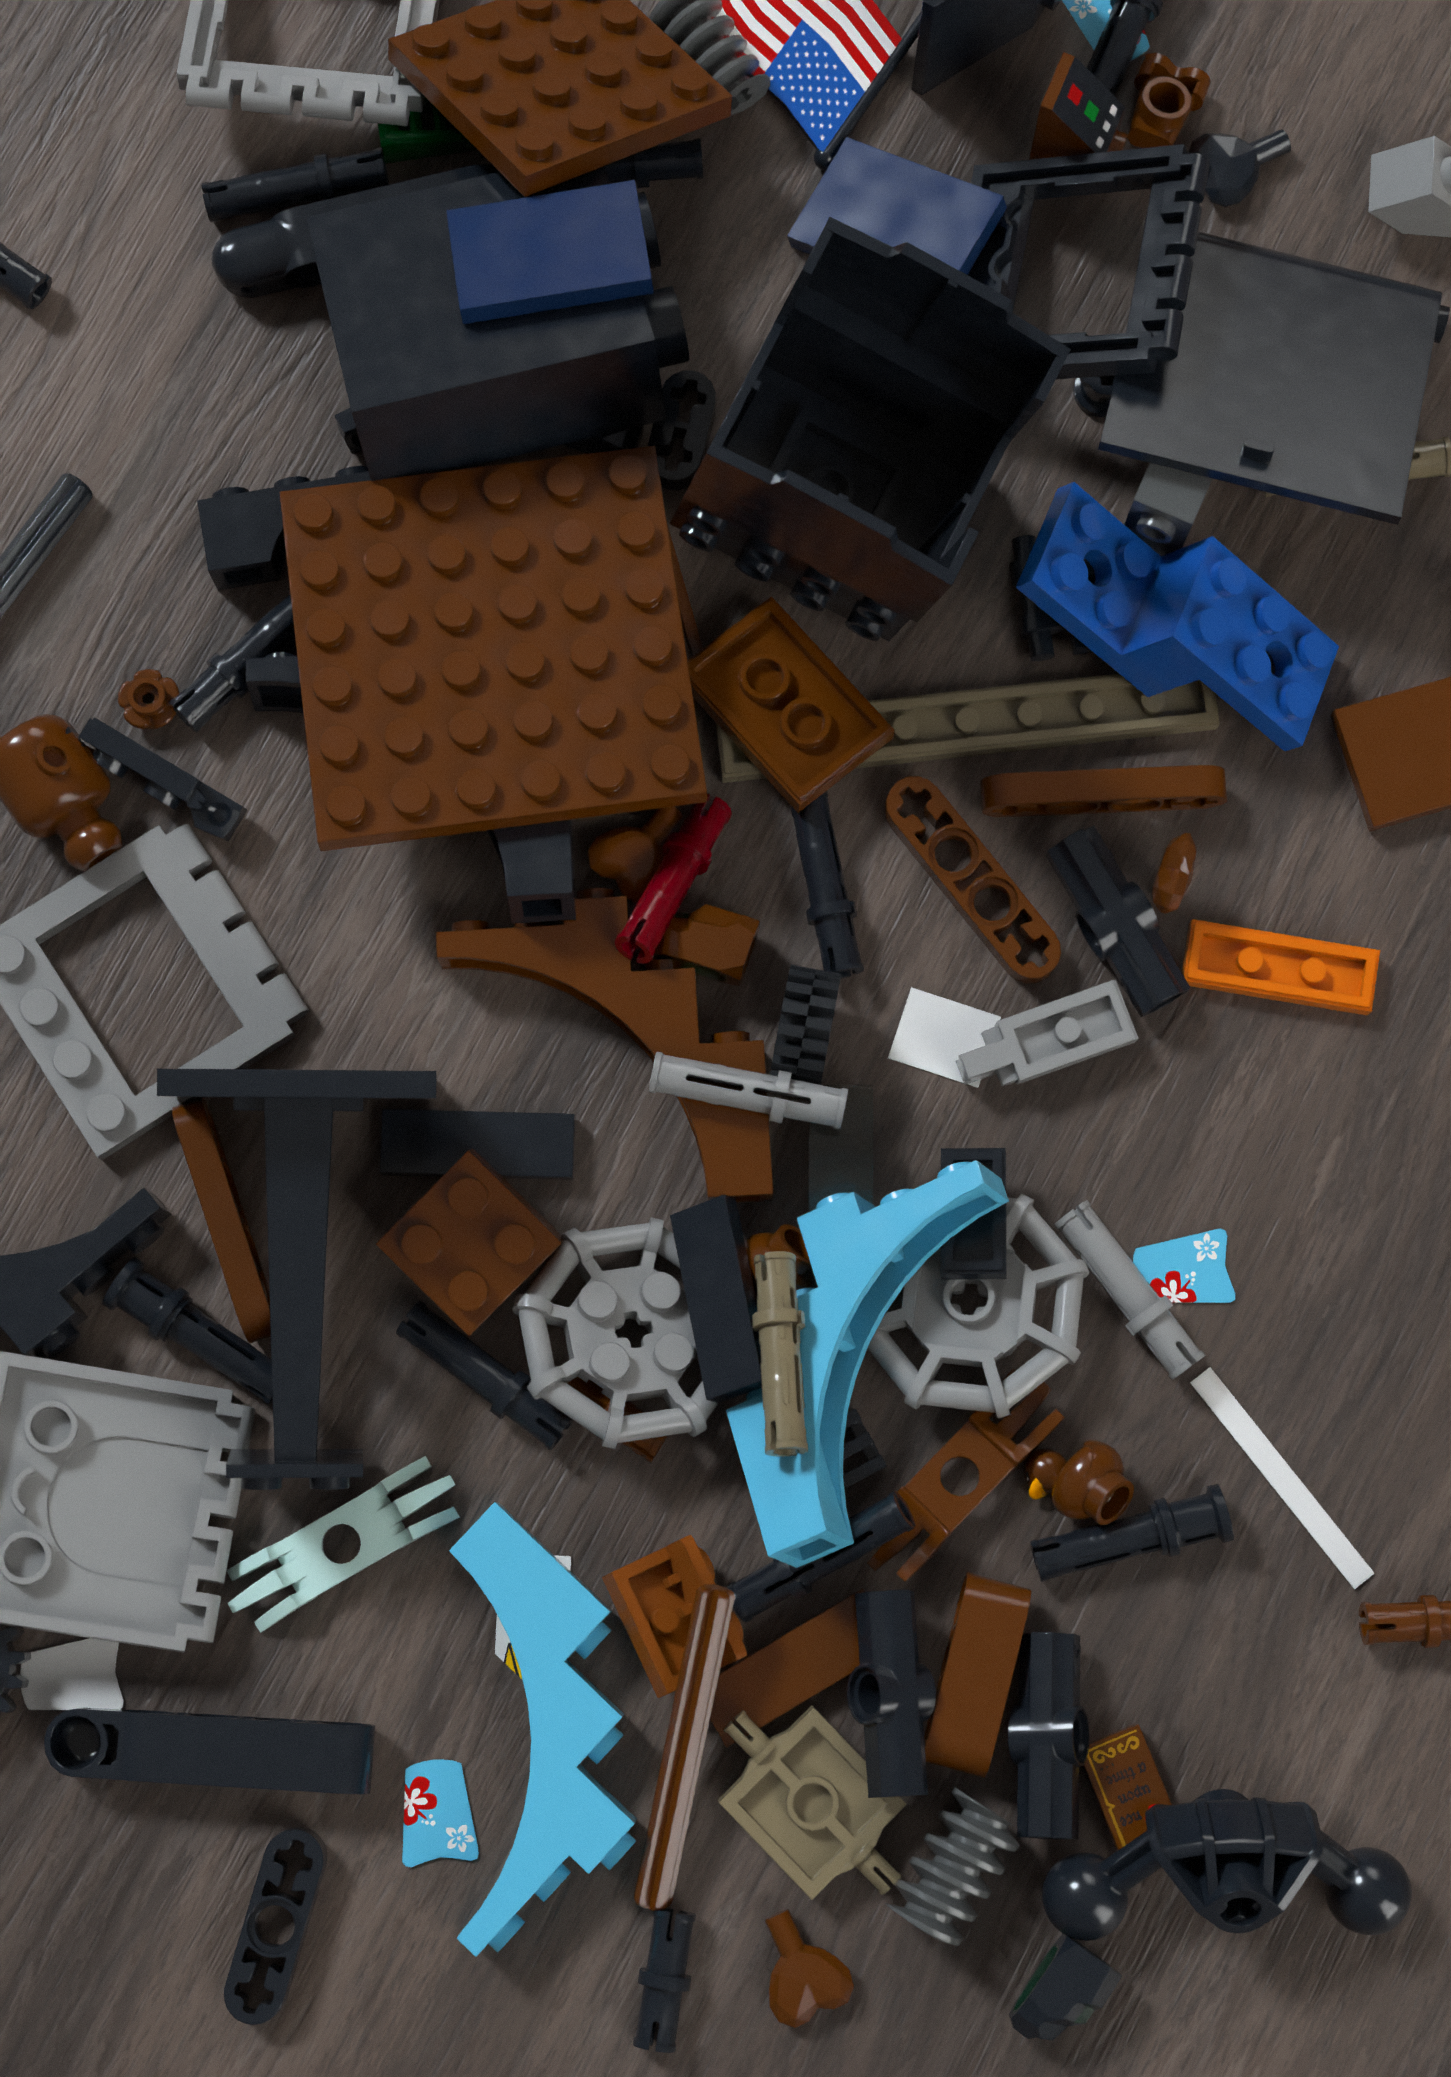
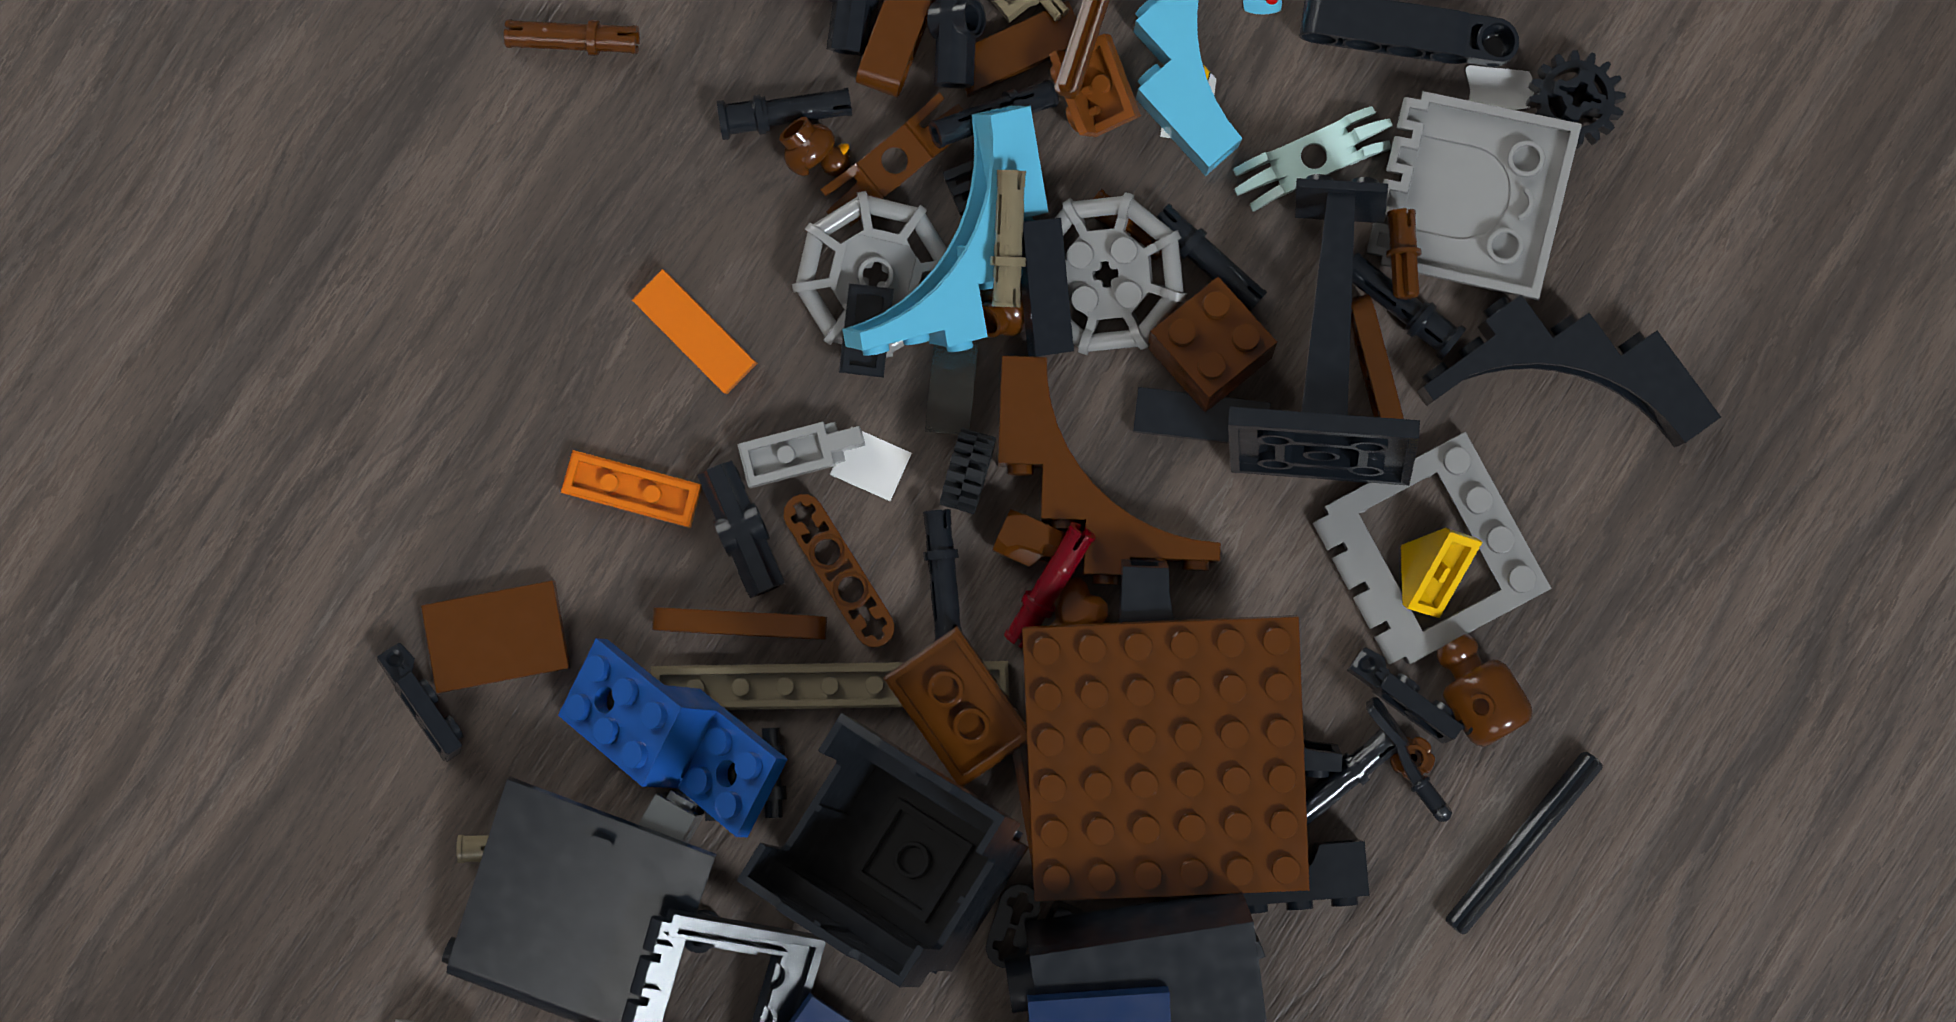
camera: 170 degrees left, 5 degrees up
light grey pin [649,1052,848,1129] -> none
light grey pin [1054,1200,1206,1380] -> none
medium azure sticker [1133,1228,1236,1303] -> none
reddish brown rock [1152,833,1197,914] -> none
white sticker [1190,1367,1374,1589] -> none
none -> orange tile [632,269,758,394]
none -> black piece [1366,697,1452,822]
none -> reddish brown axle [1386,208,1422,299]
none -> yellow slope [1401,528,1483,618]

